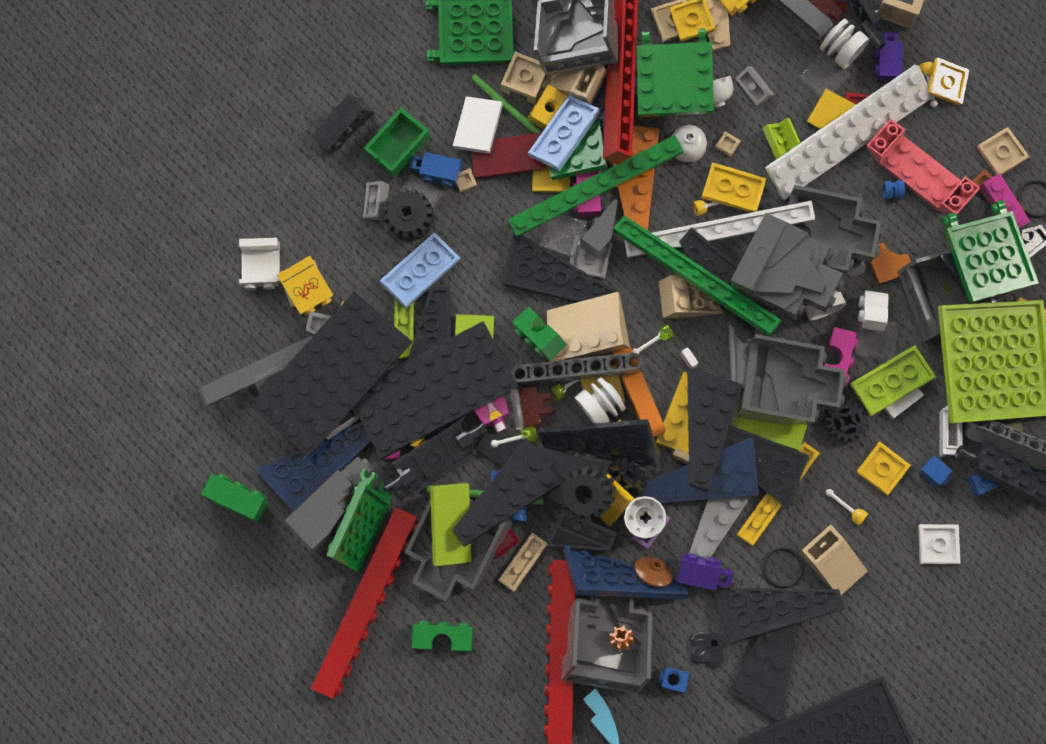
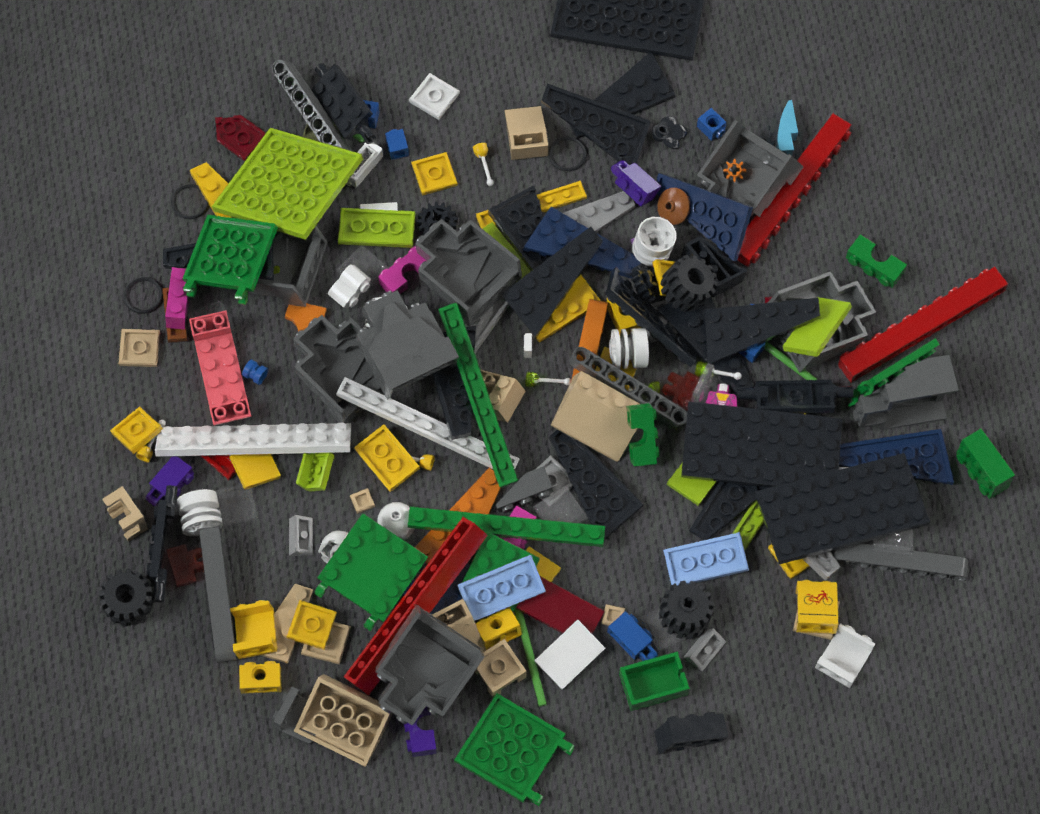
camera: 150 degrees left, 10 degrees down
tan tile [498,533,548,592] -> none
tan tile [672,448,689,465] -> none

